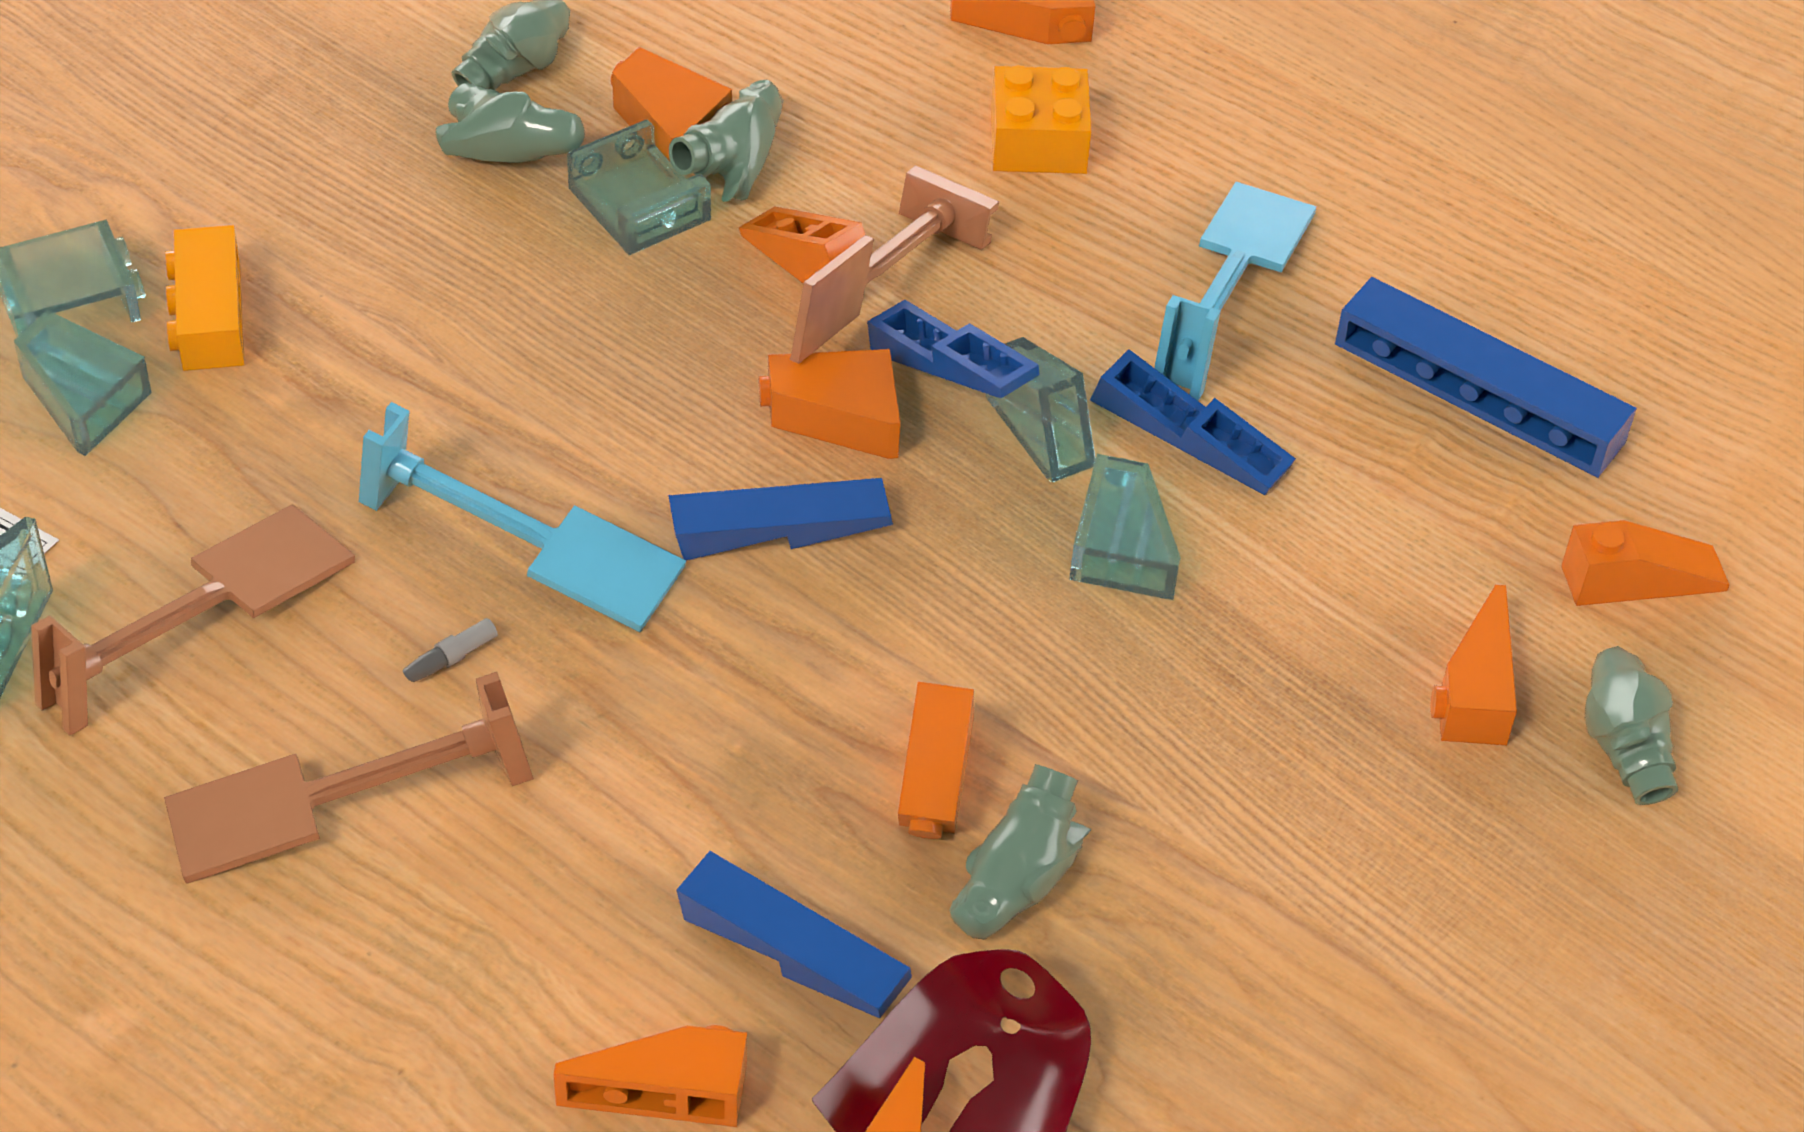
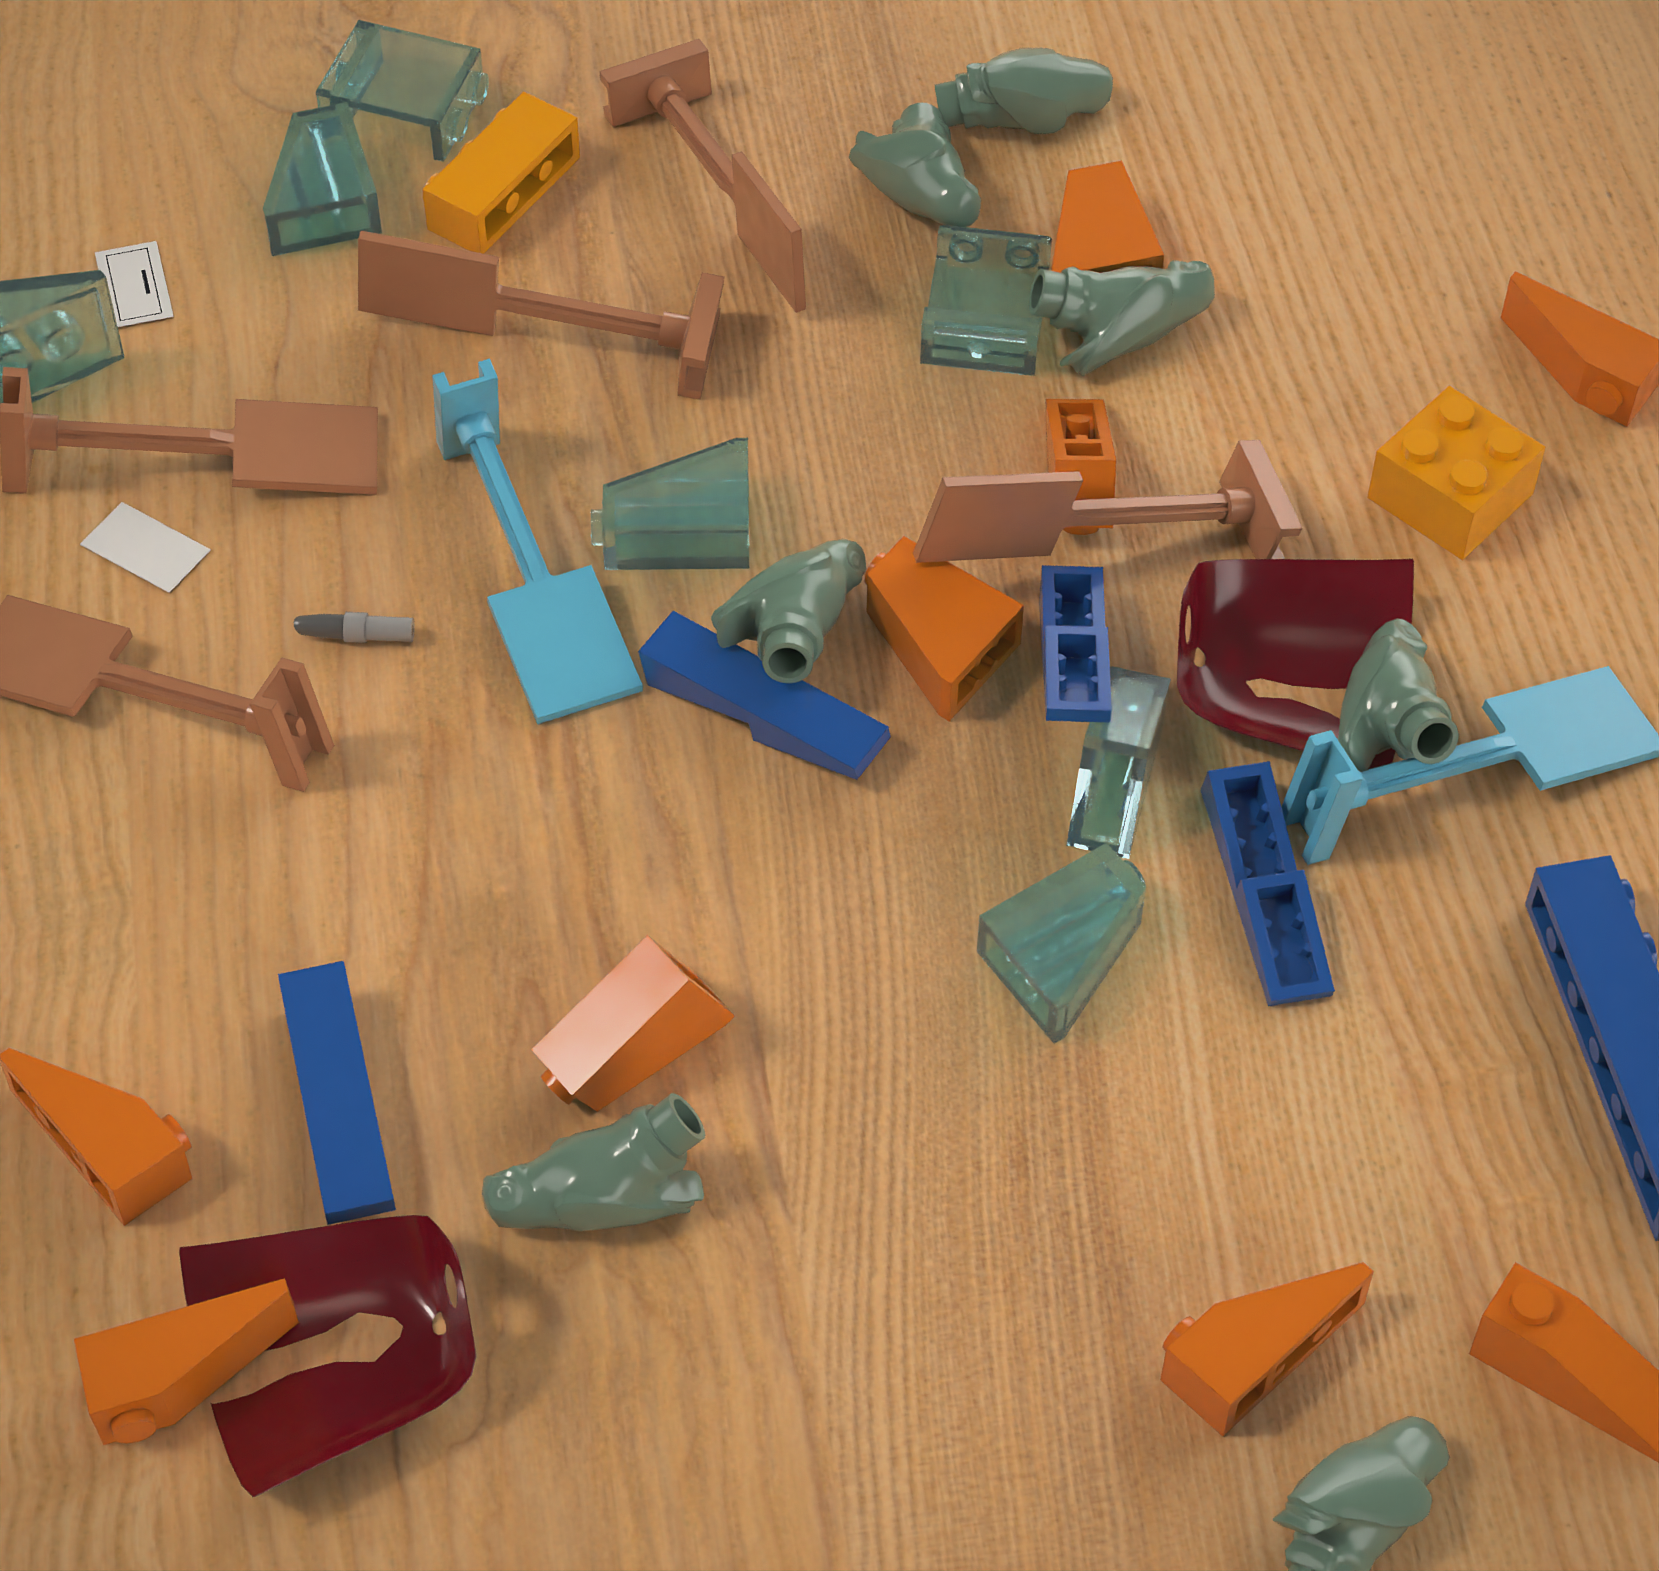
camera: 45 degrees right, 5 degrees up
none -> white sticker [80,502,211,593]
none -> nougat piece [358,231,725,400]
none -> clear light blue slope [591,438,749,570]
none -> nougat piece [599,39,806,313]
none -> sand green animal [711,539,866,683]
none -> dark red piece [1177,558,1414,770]
none -> sand green animal [1338,618,1459,772]

